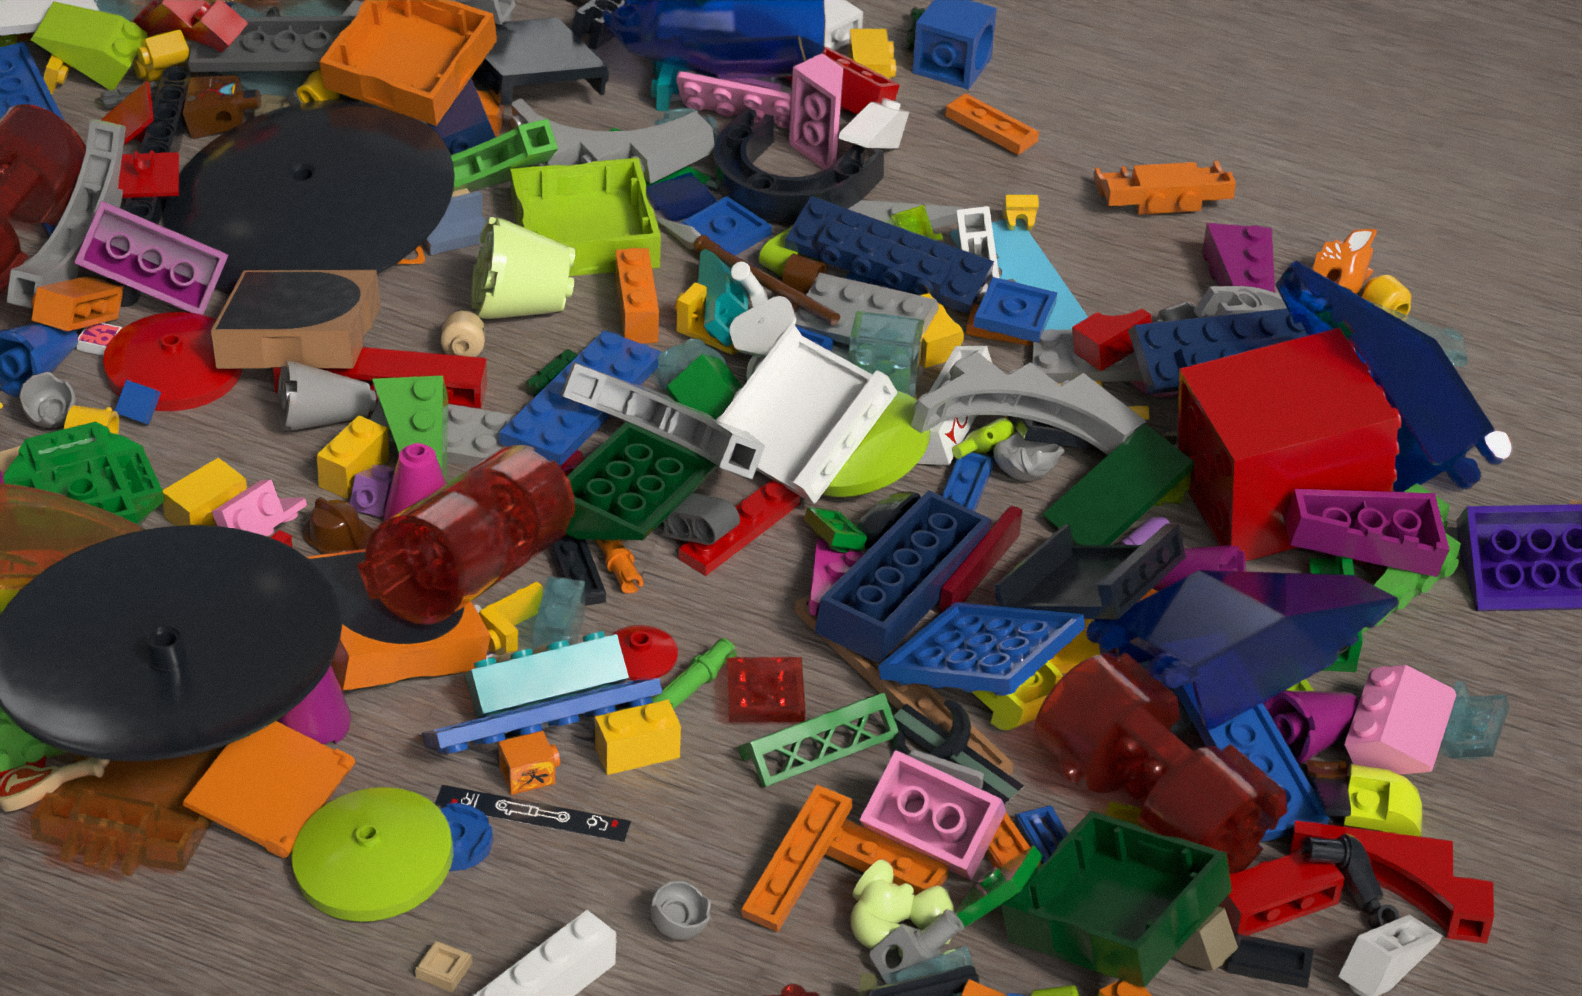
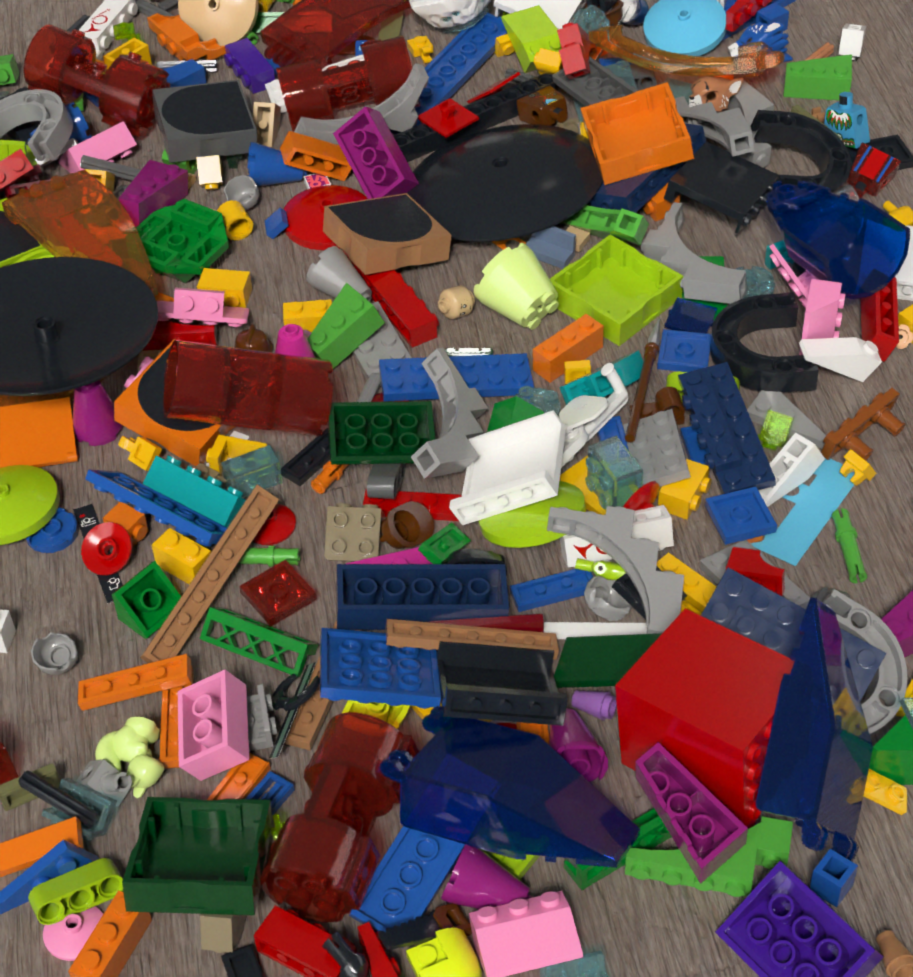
camera: 60 degrees right, 5 degrees up
green plate [955,845,1042,928] -> none
none -> red dish [81,522,132,576]
none -> green slope [112,561,181,639]
none -> yellow plate [118,436,162,471]
none -> medium nougat plate [140,484,279,663]
none -> dark tan bracket [324,503,385,562]
none -> reddish brown piece [380,501,434,549]
none -> medium nougat plate [385,619,559,660]
none -> white sticker [544,622,647,639]
none -> red dish [623,481,660,511]
none -> blue brick [810,849,858,908]
none -> dark orange plate [821,388,905,461]
none -> bright green pin [832,508,867,583]

